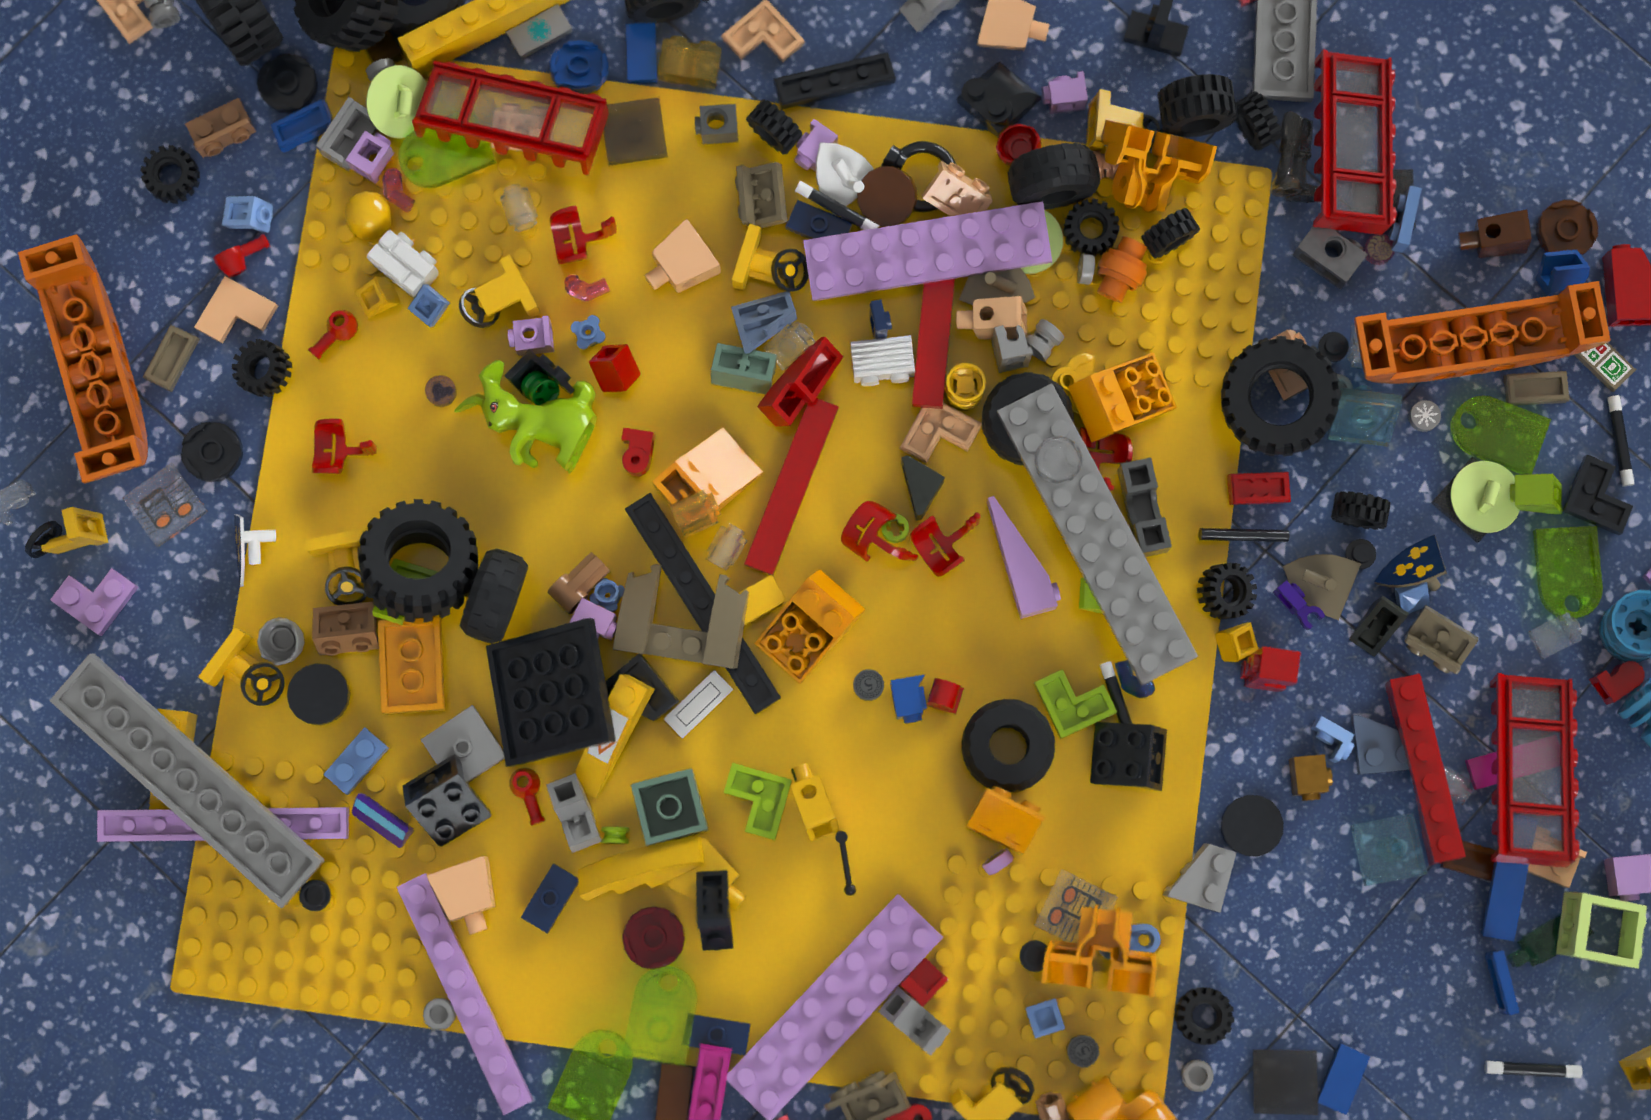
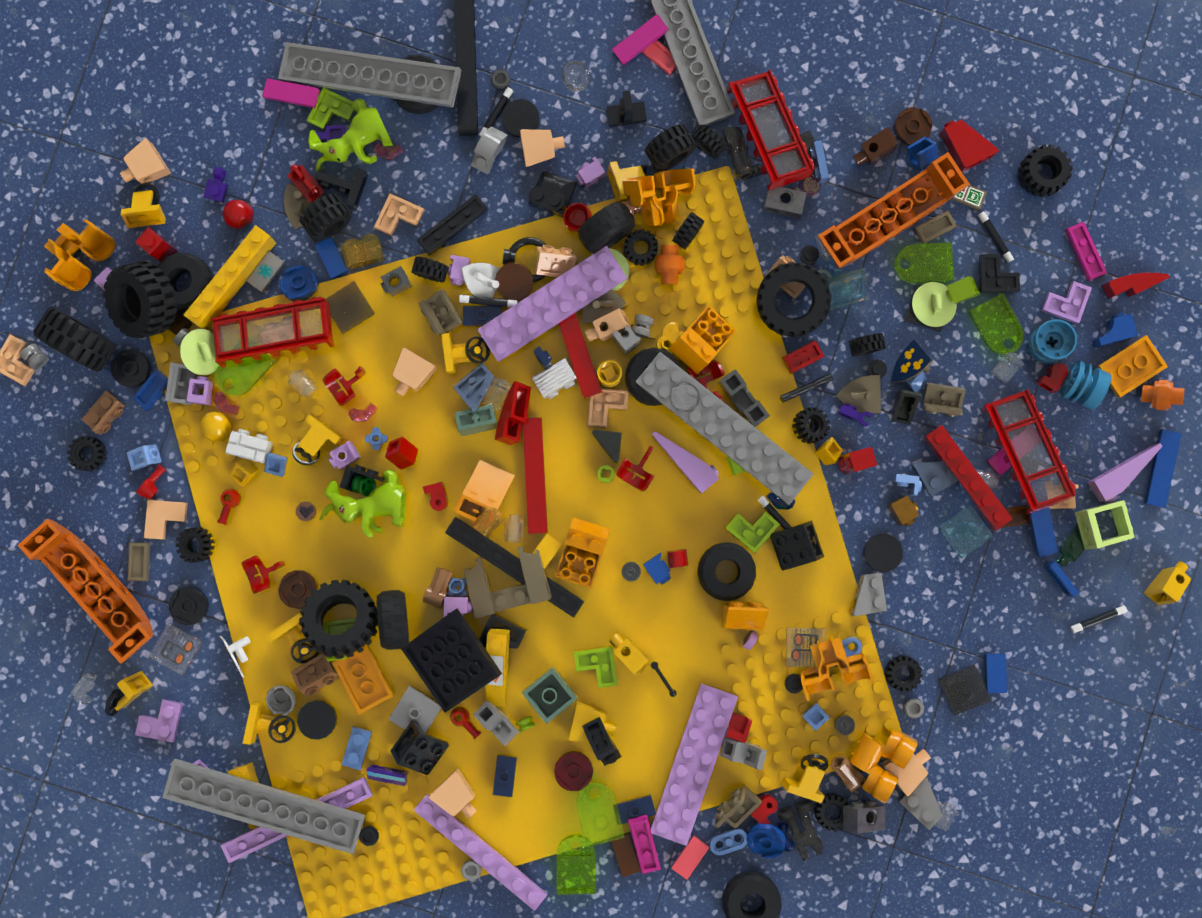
camera: 25 degrees left, 5 degrees up
yellow slope [578,836,704,901] -> none
white sticker [664,670,733,738] -> none
red helmet [841,501,918,562] -> none
light grey tile [1077,254,1095,285] -> none
light grey tile [1408,400,1441,432] -> none
none -> reddish brown tile [278,570,318,609]

